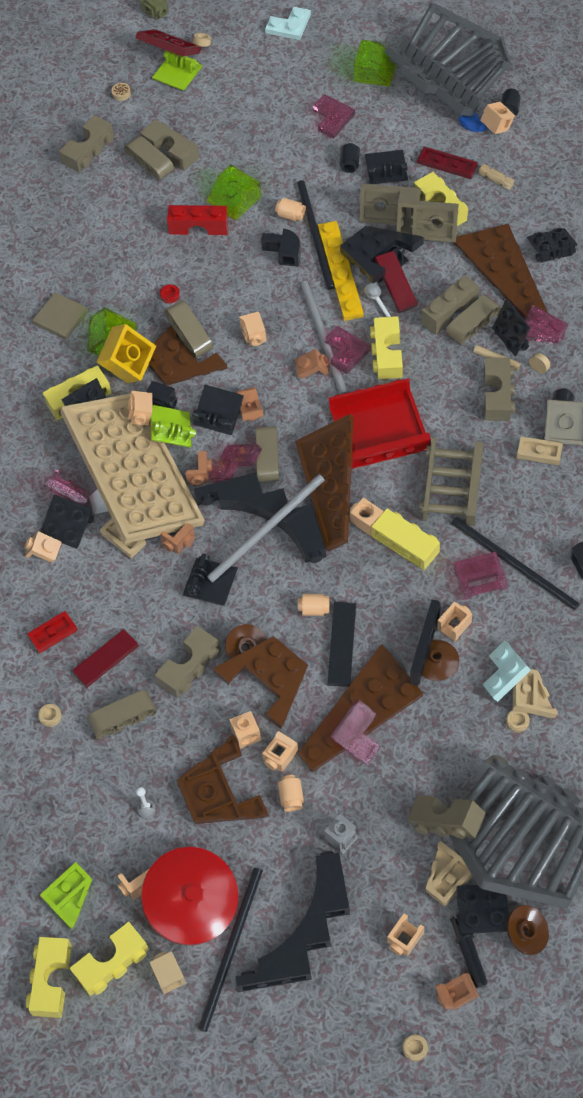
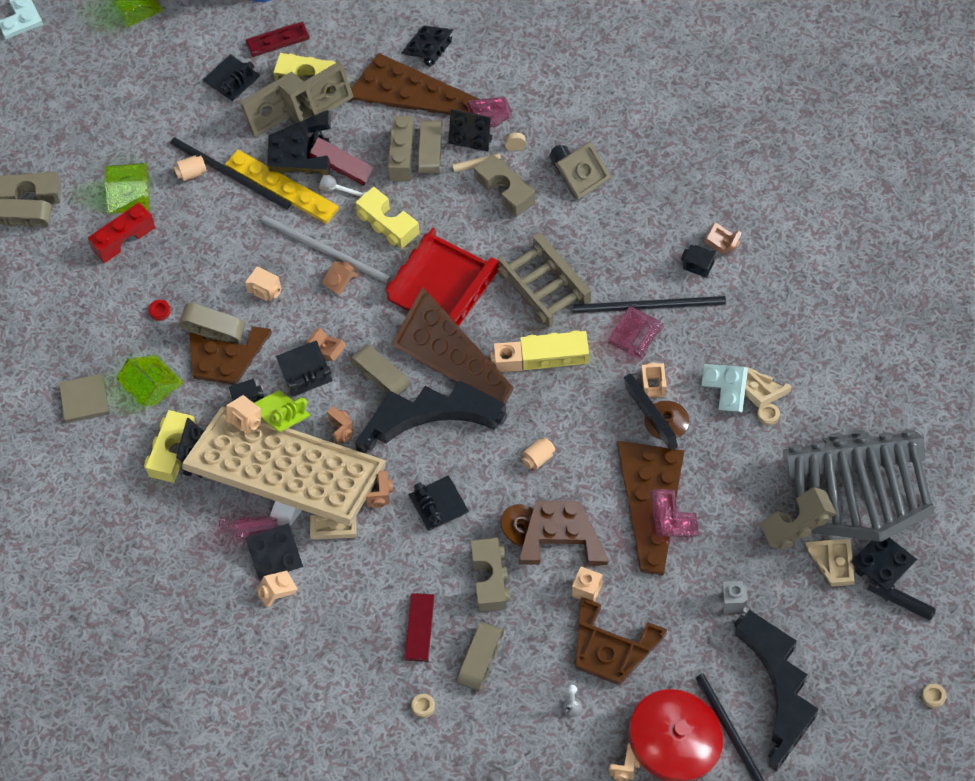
camera: 45 degrees left, 0 degrees up
red plate [27,611,78,654] -> none
yellow brick [97,324,156,383] -> none
light grey piece [207,474,325,583] -> none
clear pink plate [209,444,262,483] -> none
black brick [261,229,301,267] -> none
light nougat window [262,731,298,772] -> none
light nougat brick [277,775,304,812] -> none
clear pink plate [313,94,355,139] -> none
clear pink plate [325,326,371,374] -> none
black tile [328,602,356,687] -> none
black brick [340,143,360,173] -> none
light nougat window [387,913,424,957] -> none
nougat bracket [435,973,480,1010] -> none
tan axle [479,164,514,190] -> none
reddish brown dish [507,905,549,955] -> none
tan plate [517,436,563,465] -> none

